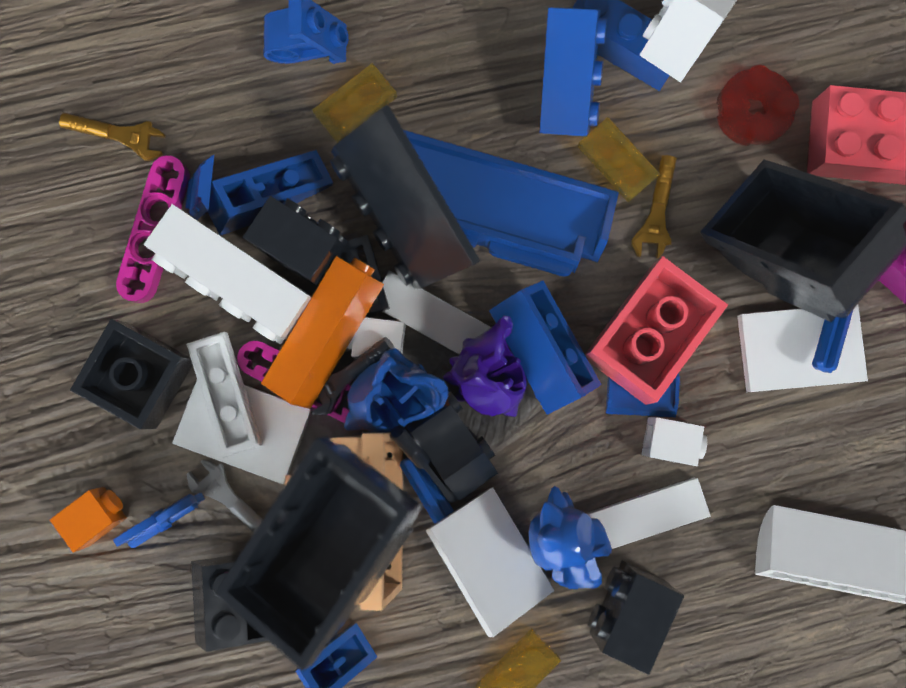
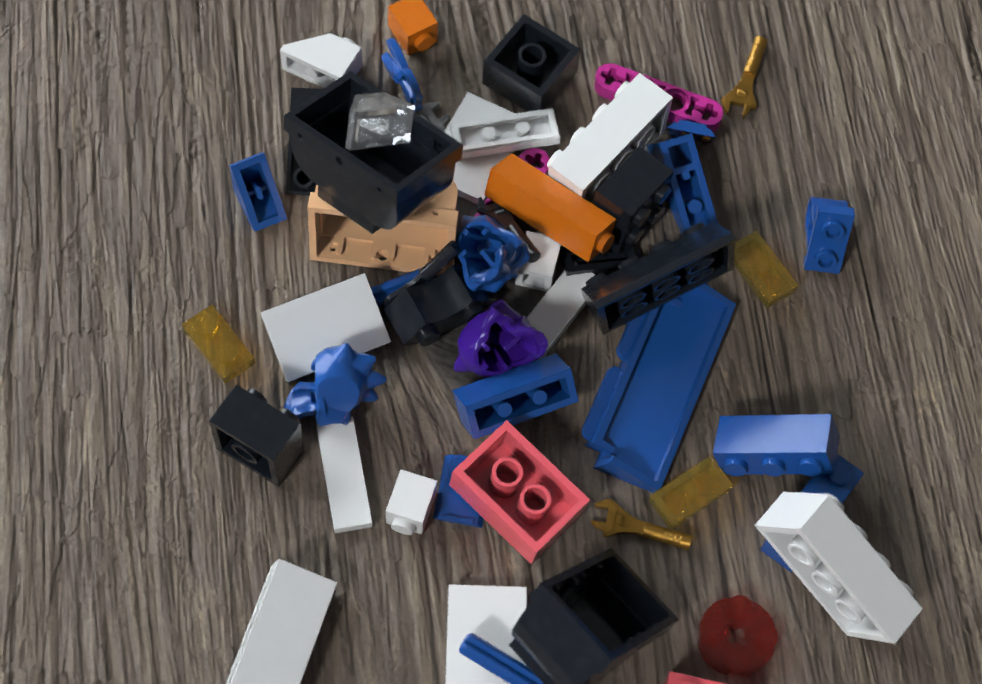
camera: 90 degrees right, 20 degrees down
none -> white slope [280,33,362,88]
none -> clear slope [345,92,415,150]

